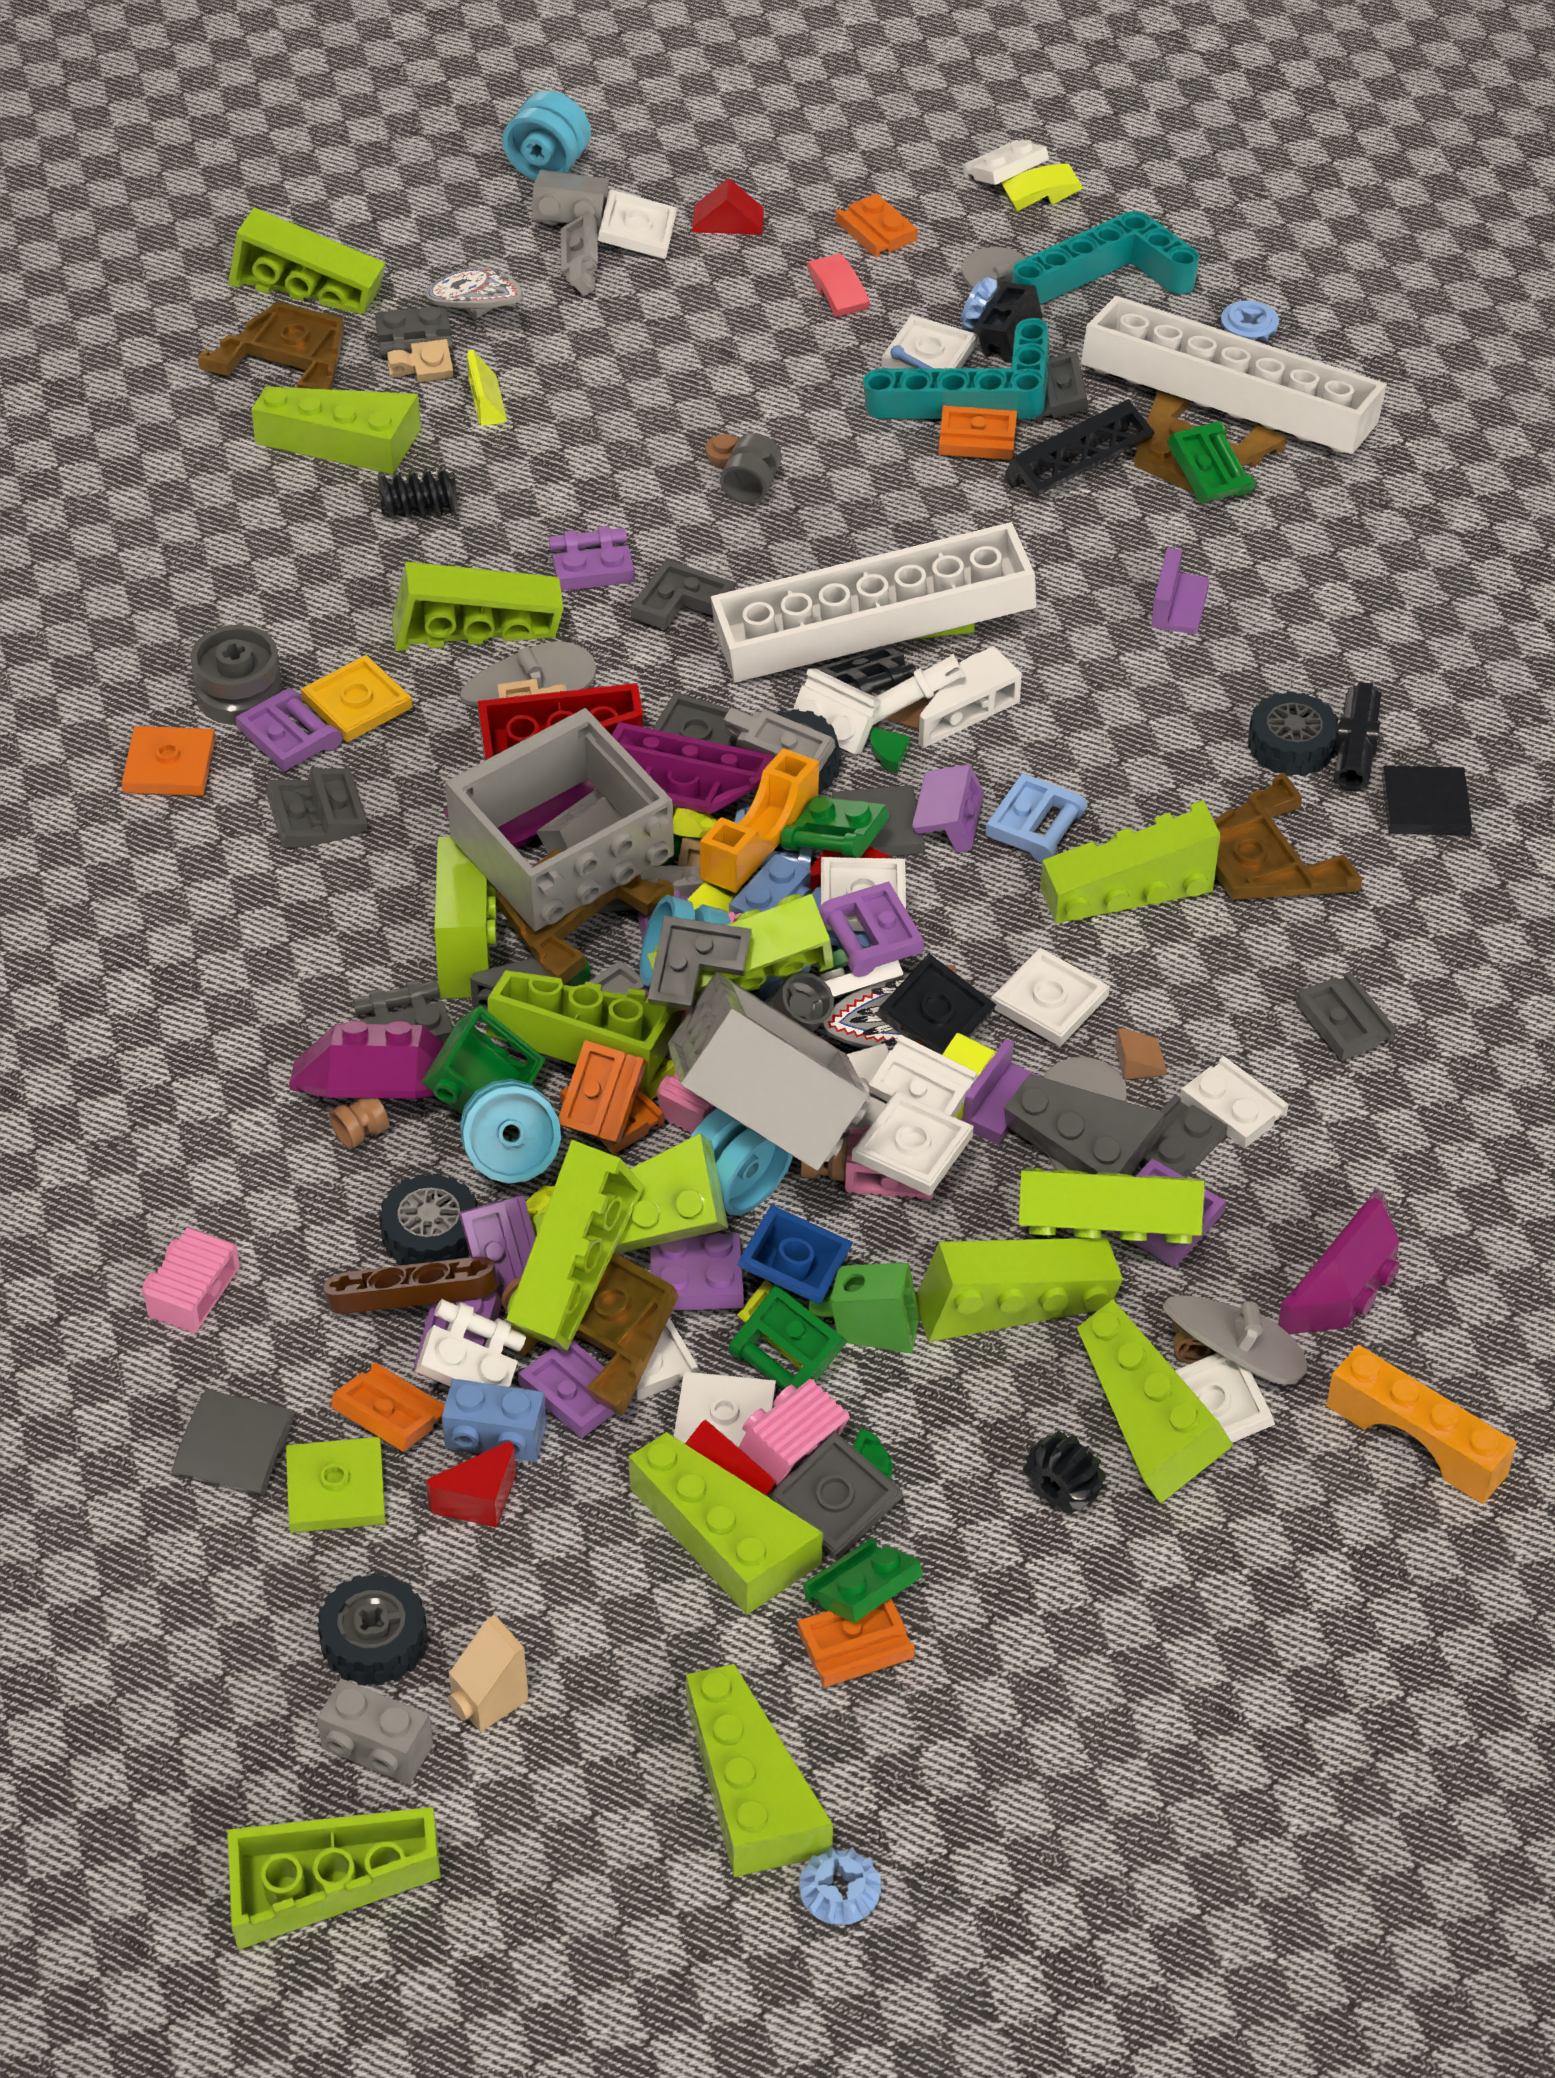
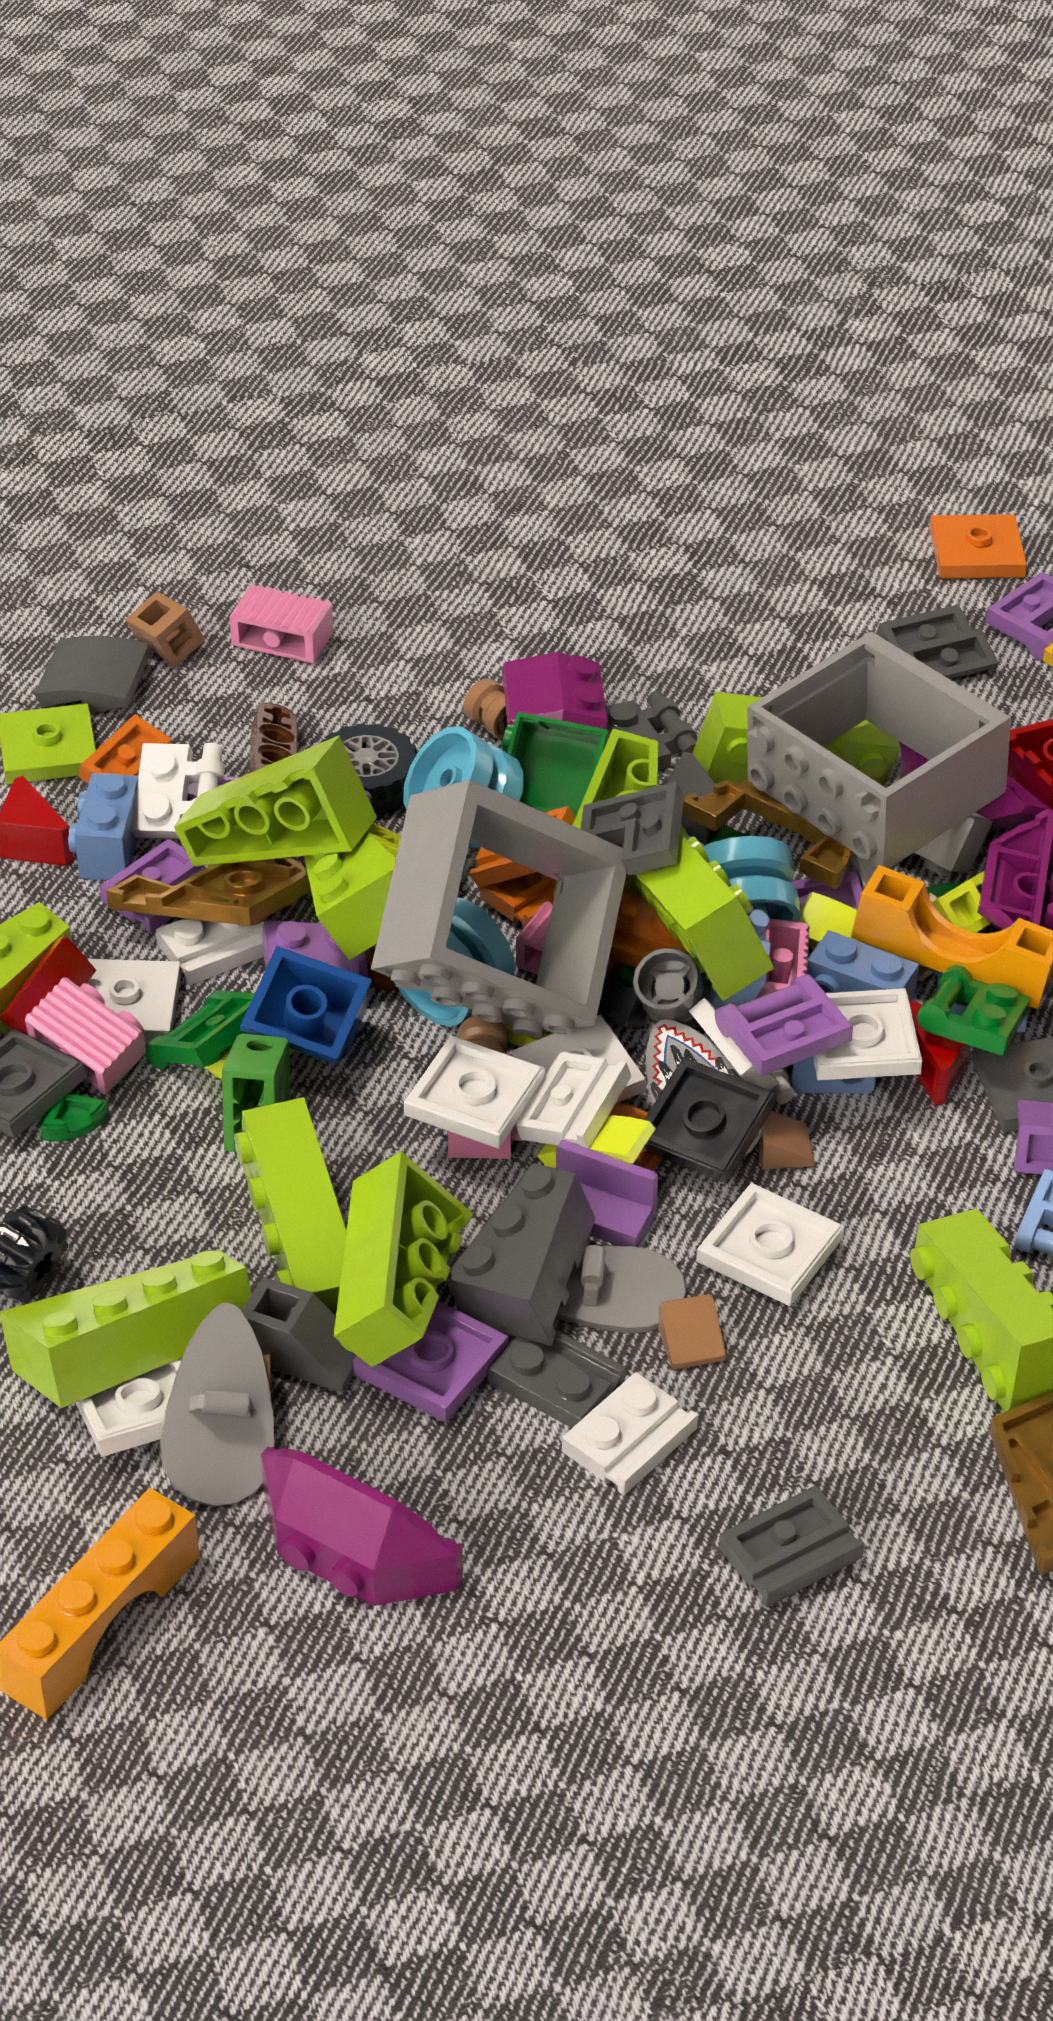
camera: 85 degrees right, 5 degrees down
none -> medium nougat brick [125,591,205,669]
none -> dark grey slope [241,1277,357,1393]

